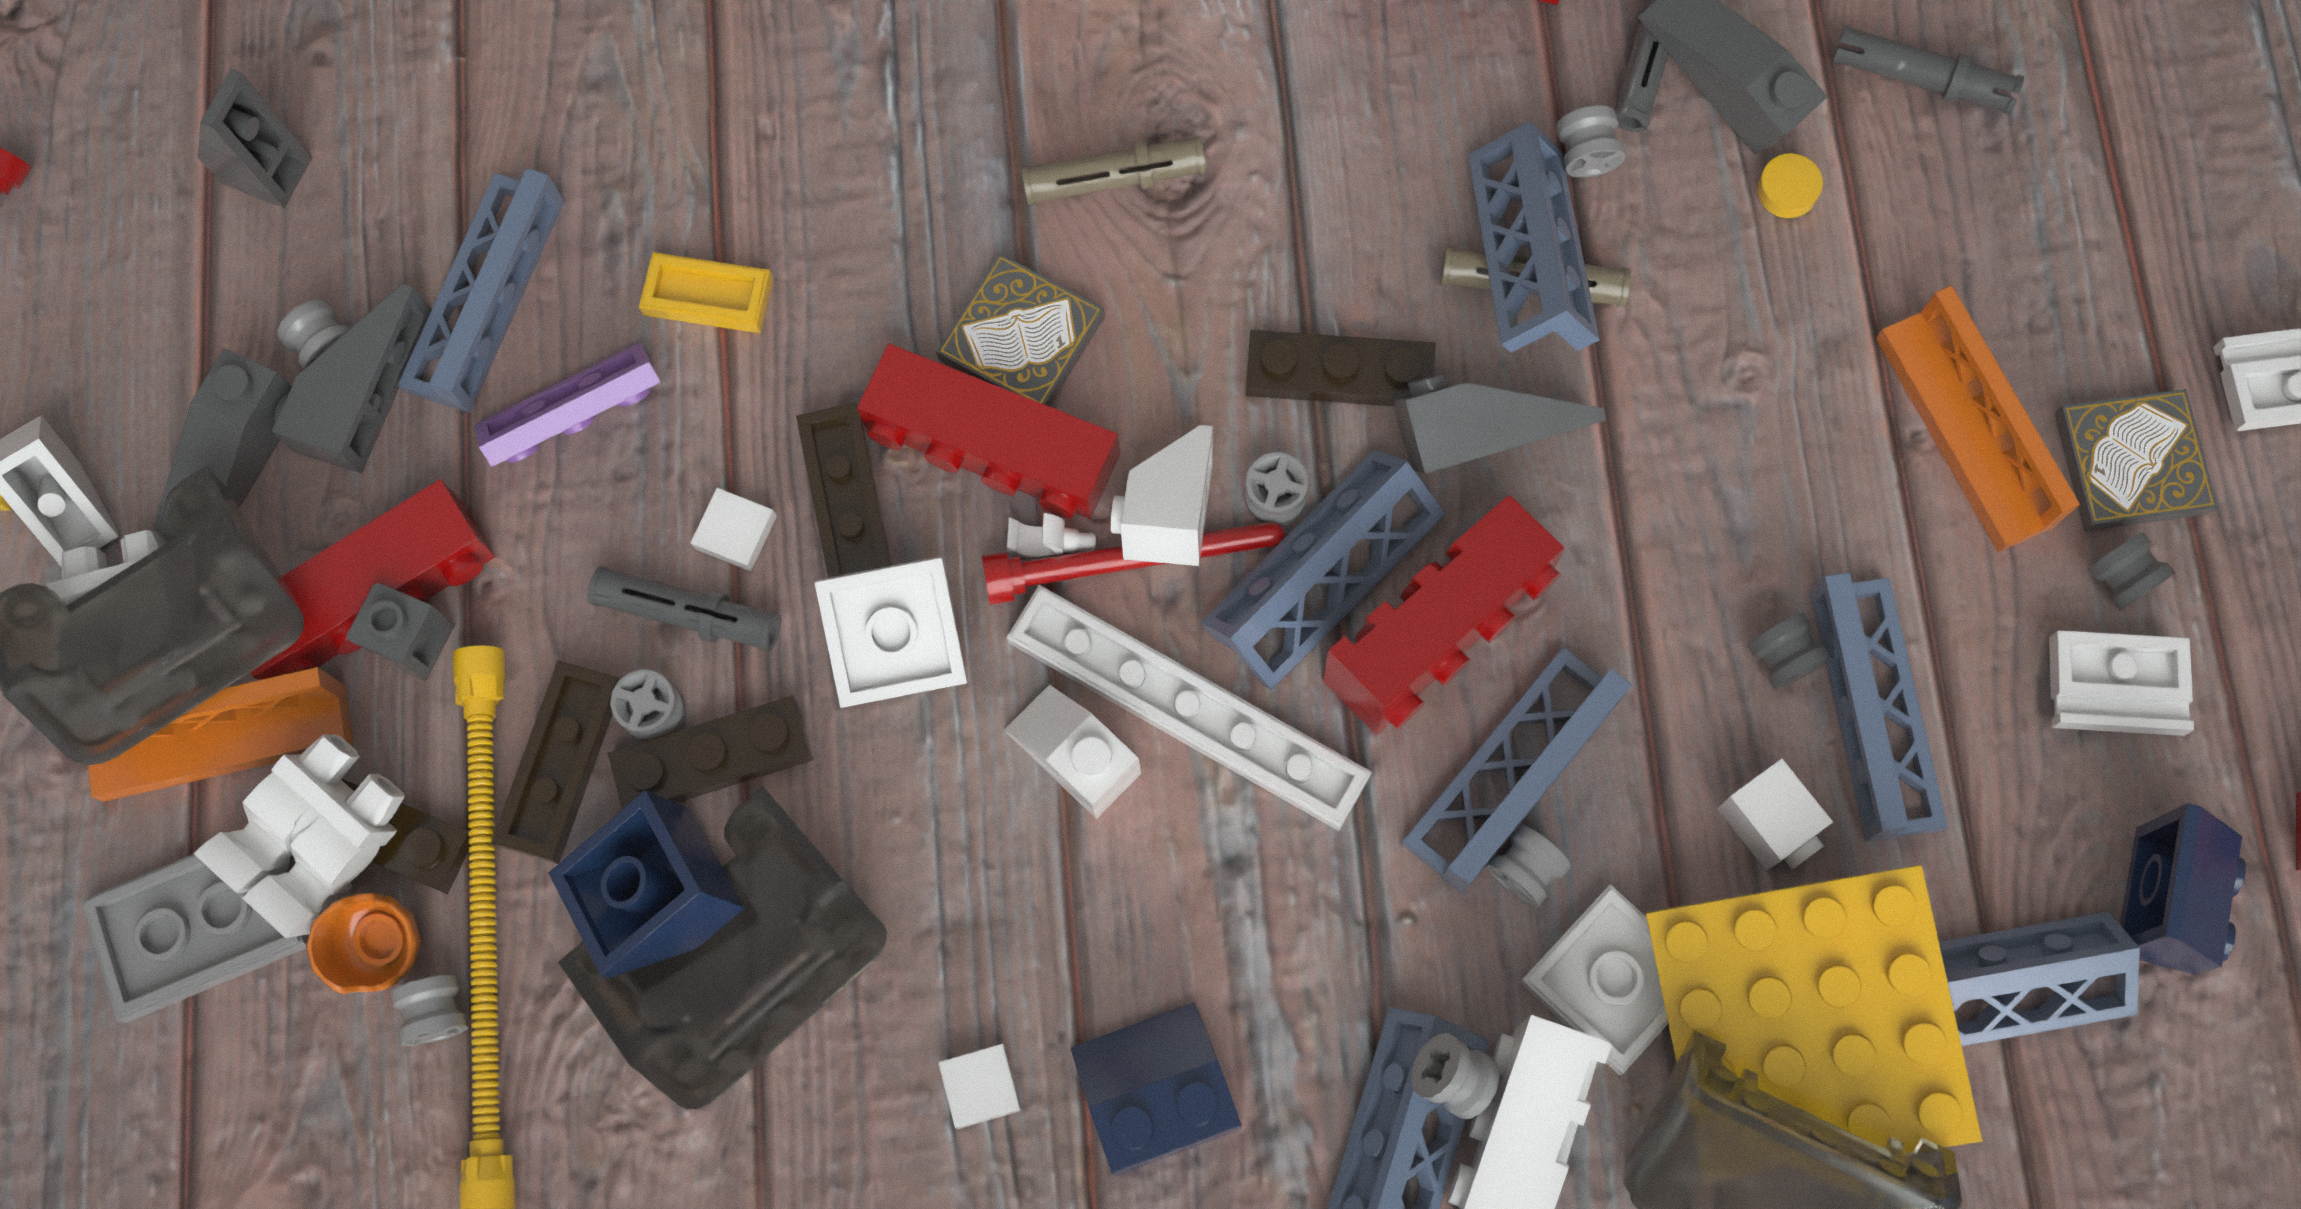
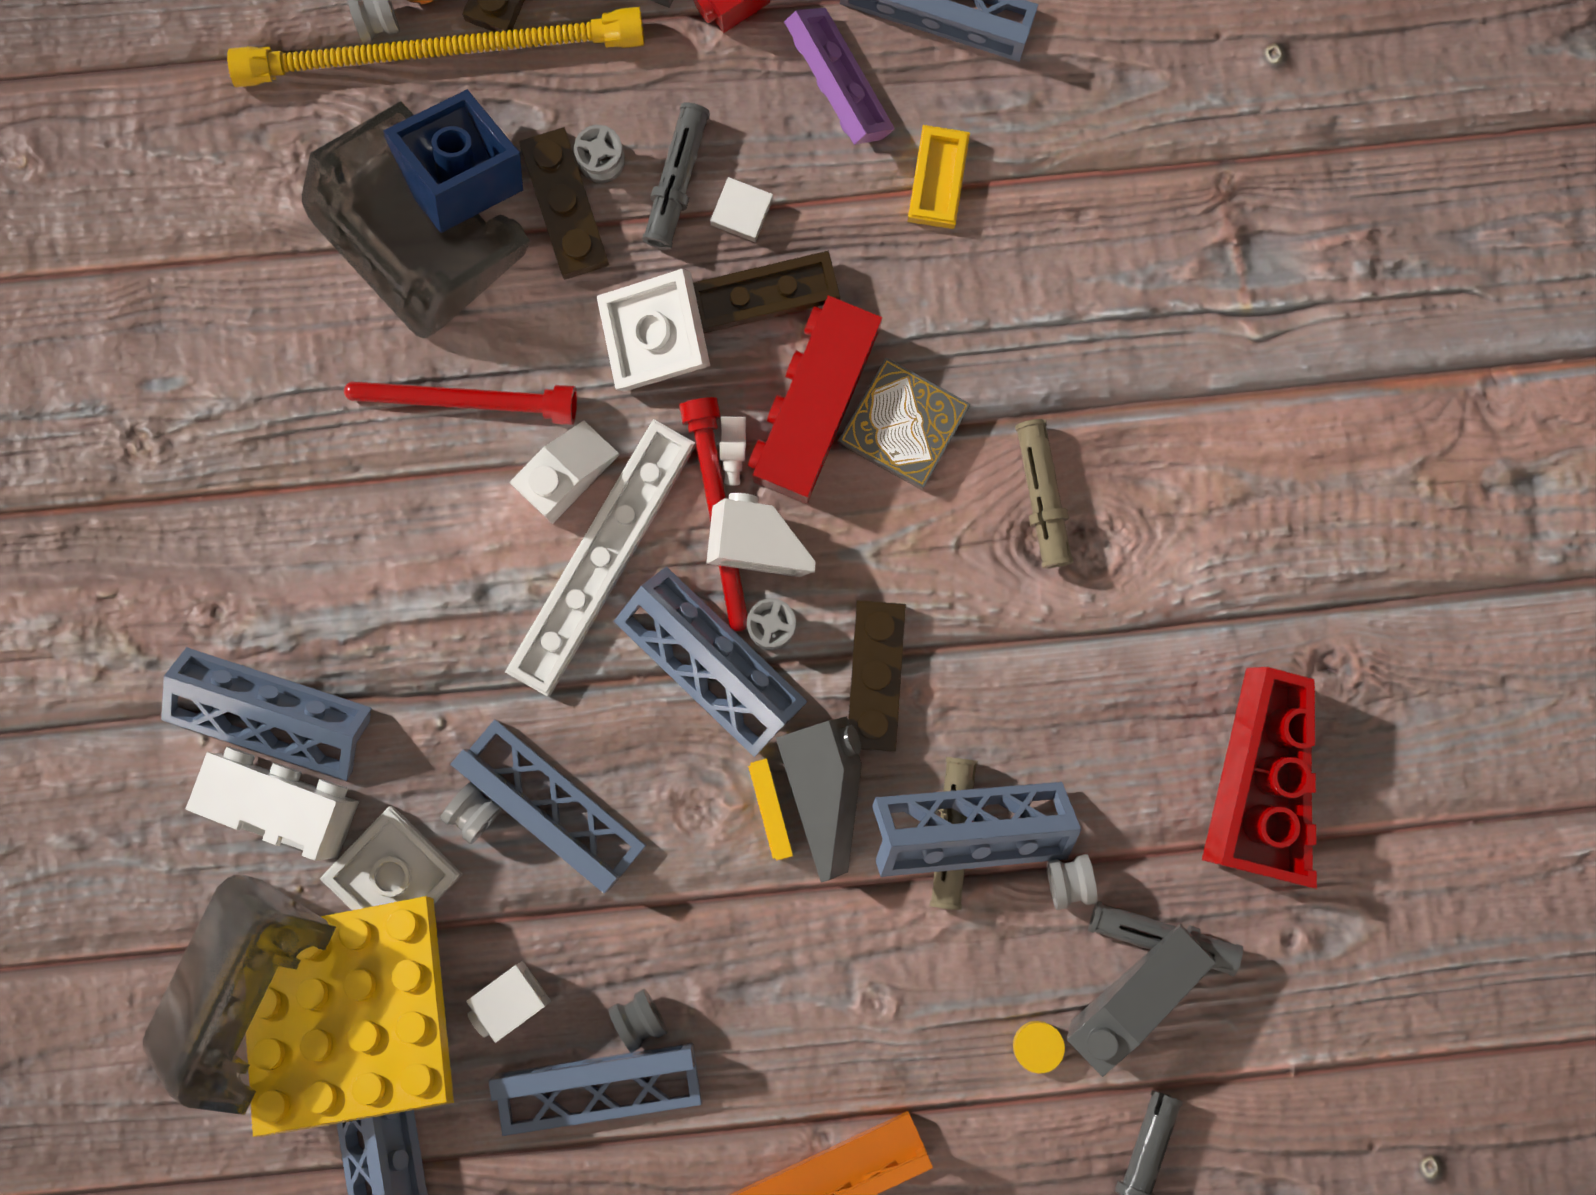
camera: 85 degrees right, 10 degrees up
dark brown plate [491,660,620,864] -> none
white tile [938,1044,1022,1129] -> none
dark blue slope [1070,1002,1242,1177] -> none
red wedge [1323,495,1565,736] -> none
light grey wheel [1412,1033,1499,1119] -> none
none -> red piece [344,382,577,425]
none -> yellow tile [748,758,793,861]

